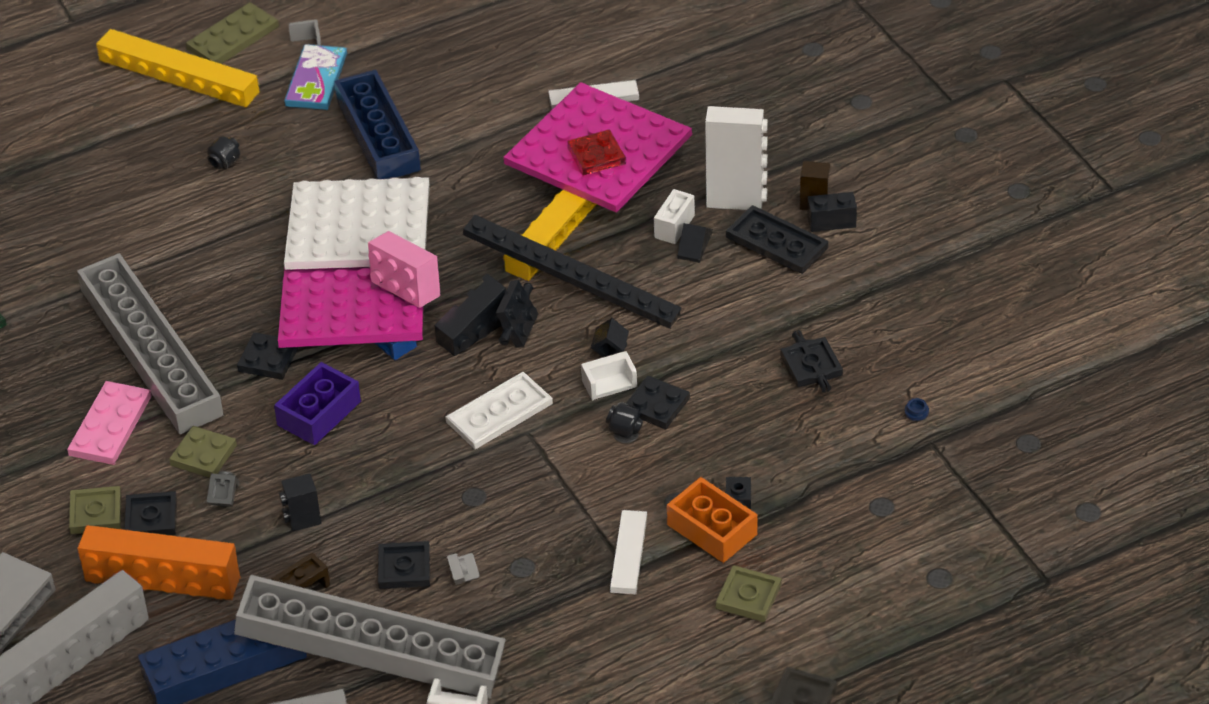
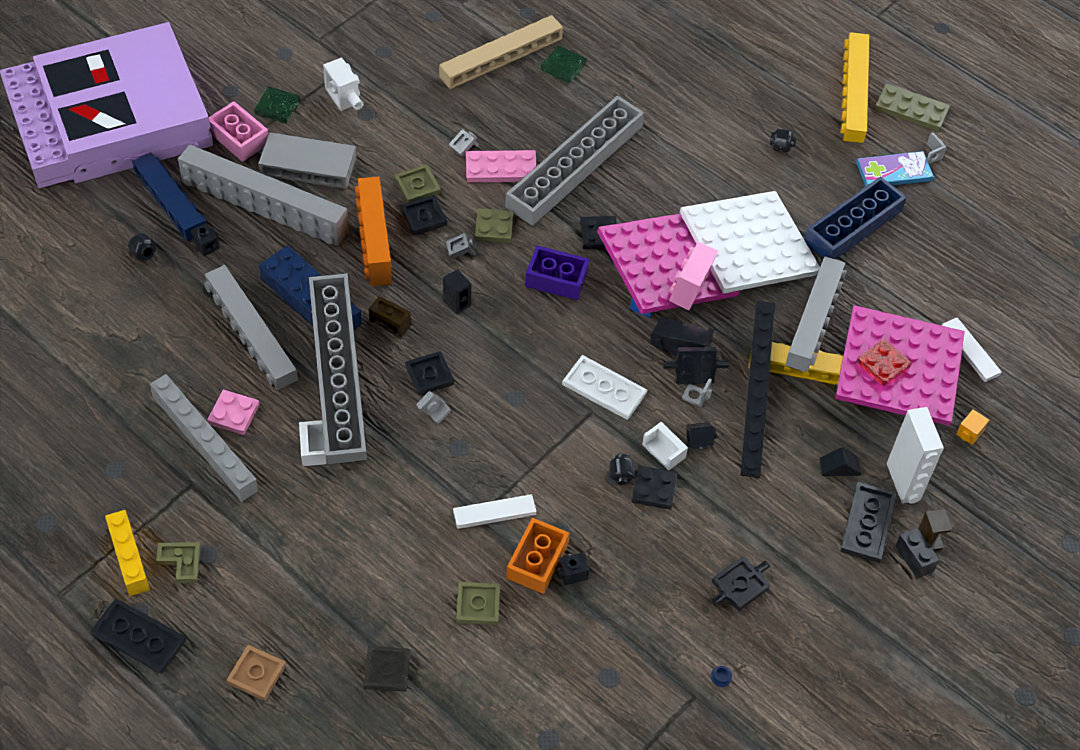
camera: 65 degrees right, 10 degrees up
white panel [654,189,695,244] -> none
none -> light grey bracket [449,129,479,157]
none -> light grey bracket [682,379,712,408]
none -> light grey brick [786,256,847,372]
none -> light orange brick [956,410,989,445]

